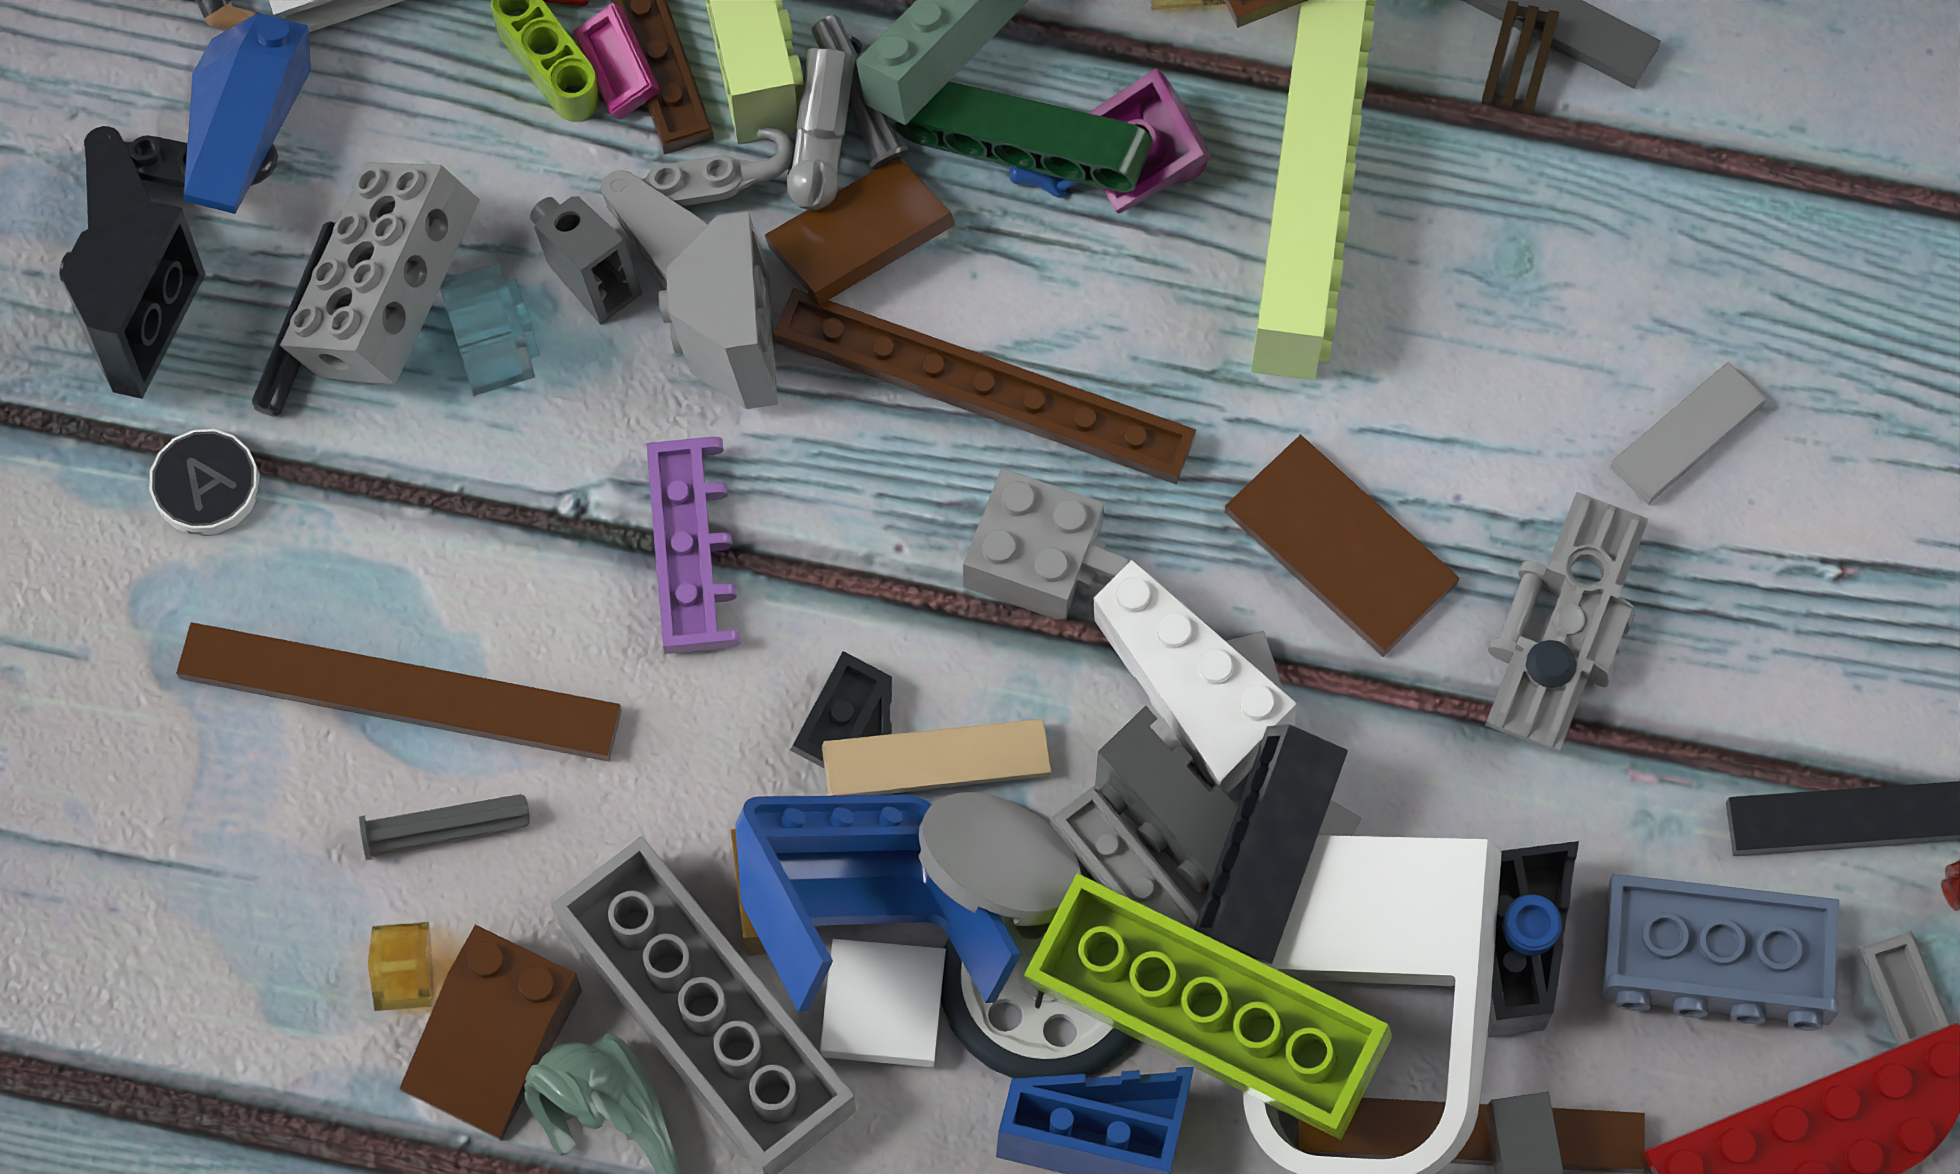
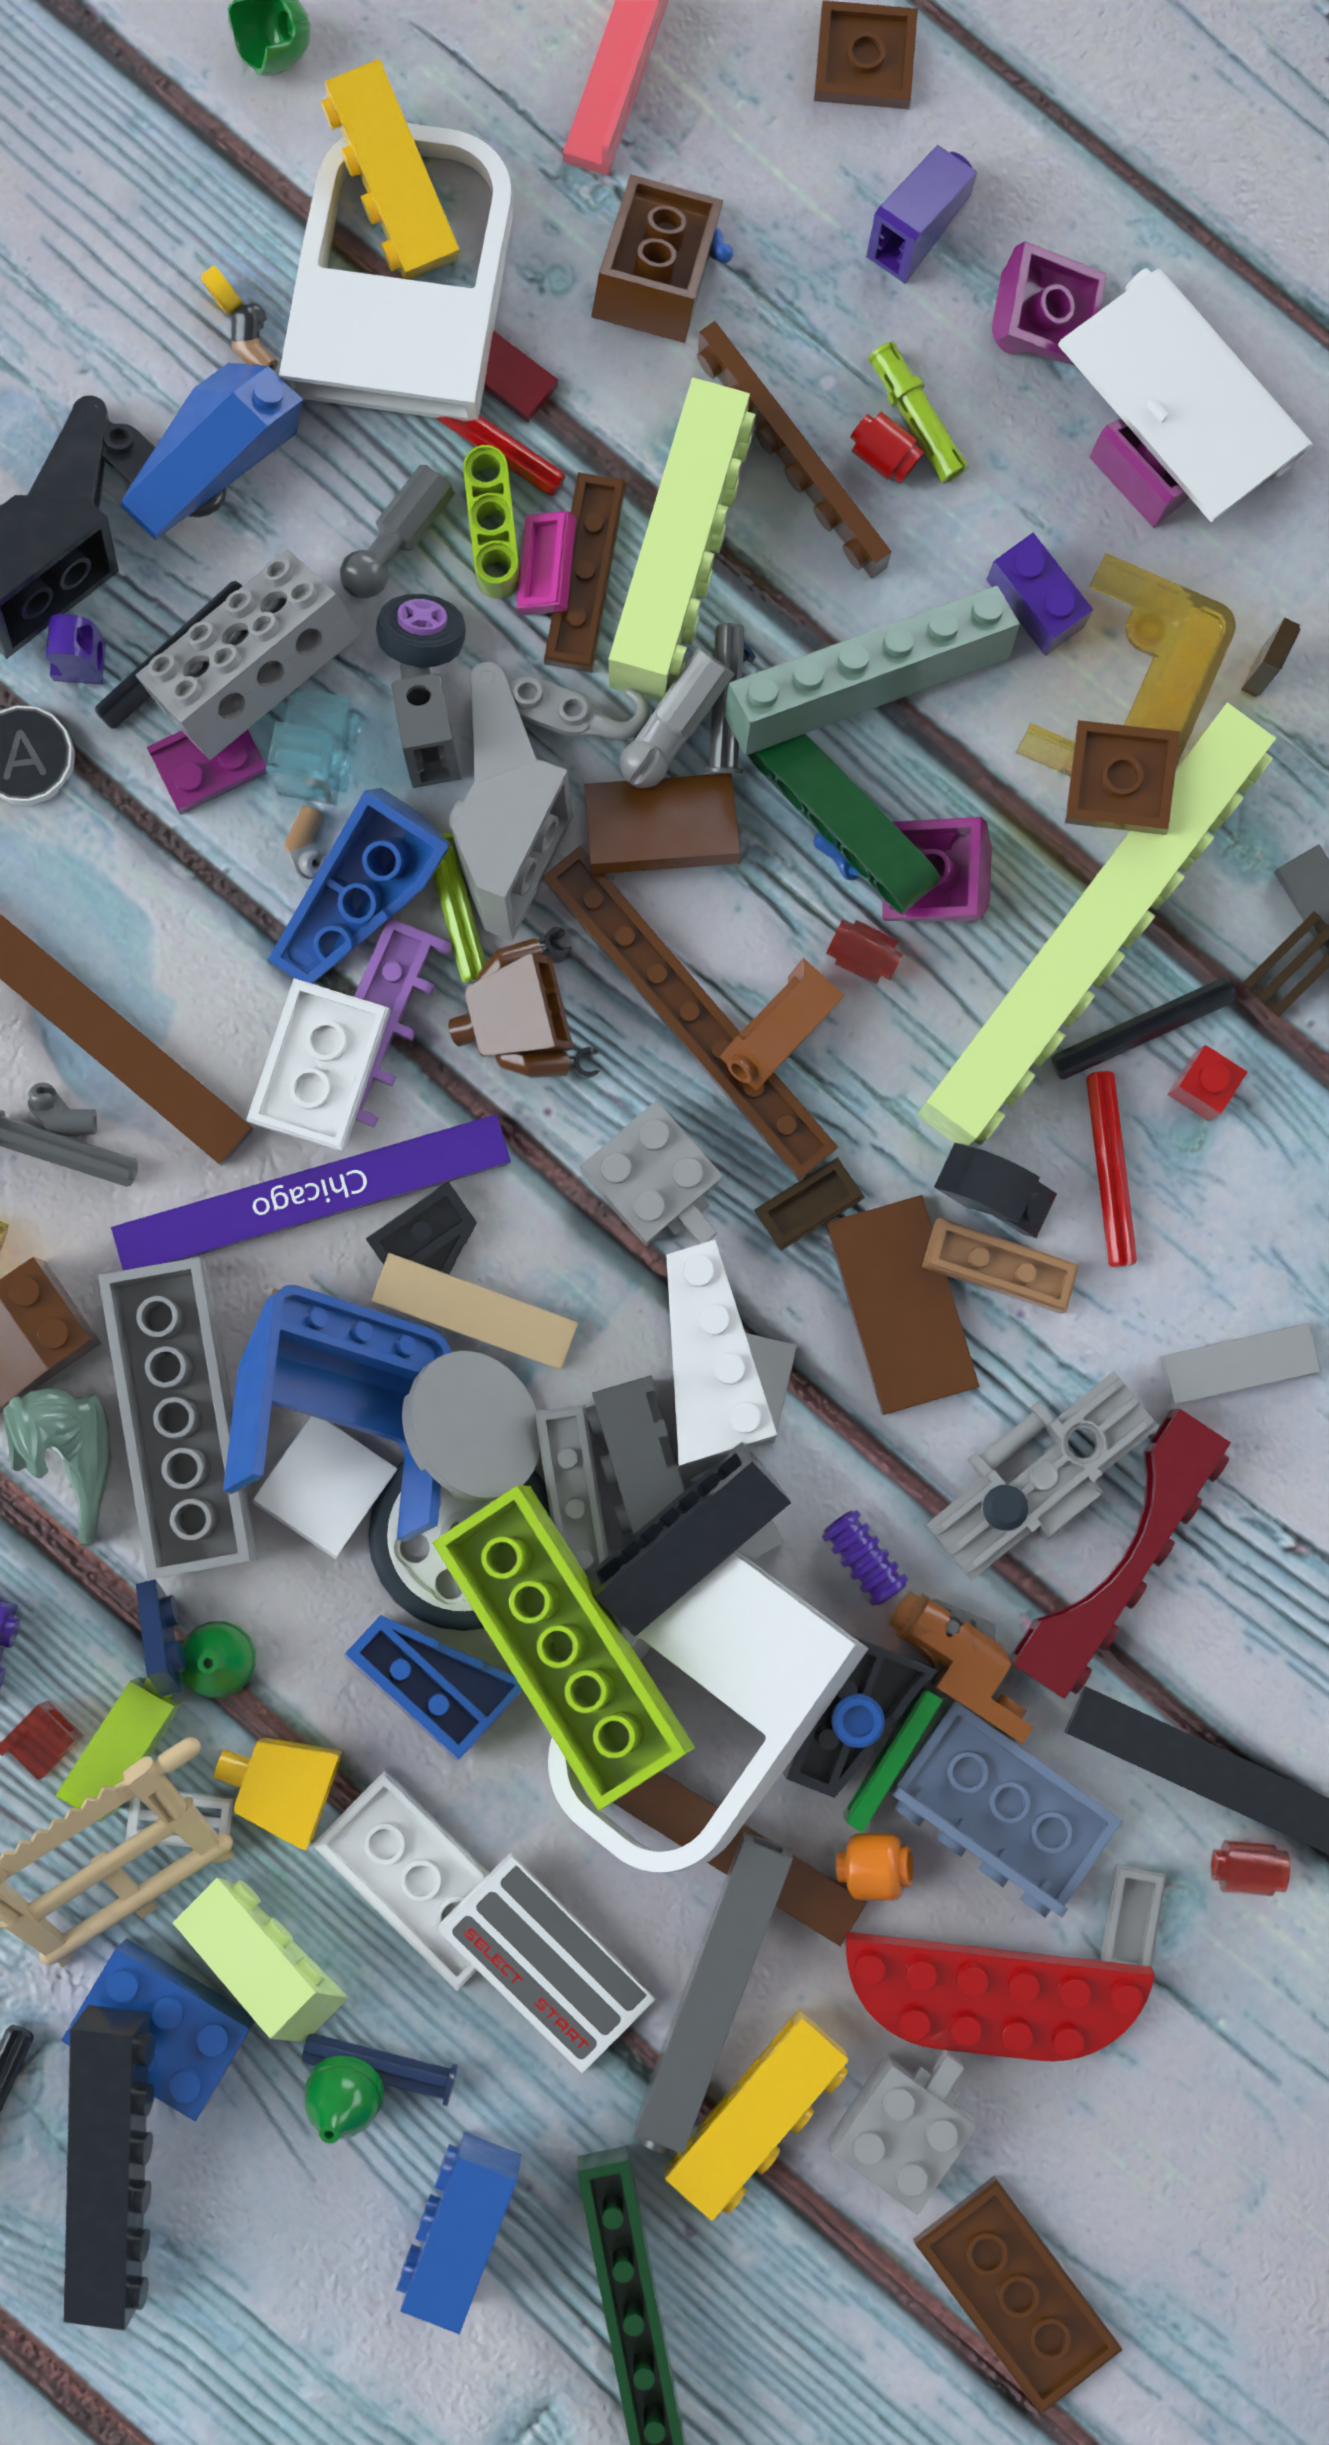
camera: 20 degrees right, 15 degrees up
none -> dark grey arm [28,1082,97,1134]
none -> dark purple leg [46,614,106,685]
none -> dark purple tile [111,1114,512,1271]
none -> magenta plate [147,729,269,815]
none -> white tile [246,978,391,1153]
none -> blue wedge [267,788,451,984]
none -> arm [284,805,326,879]
none -> dark grey piece [340,465,456,598]
none -> black wheel [376,594,466,667]
none -> lime axle [433,832,486,983]
none -> torso [448,927,600,1079]
none -> dark orange window [720,957,845,1091]
none -> dark brown tile [754,1157,865,1251]
none -> dark purple piece [821,1510,908,1606]
none -> clear red brick [826,919,903,985]
none -> orange head [836,1833,913,1901]
none -> green tile [843,1687,943,1833]
none -> dark orange plate [888,1590,1034,1744]
none -> medium nougat tile [922,1218,1079,1314]
none -> black brick [934,1143,1057,1238]
none -> dark red arch [1009,1409,1231,1699]
none -> black axle [1051,977,1237,1080]
none -> red axle [1086,1071,1137,1268]
none -> red brick [1167,1044,1248,1121]

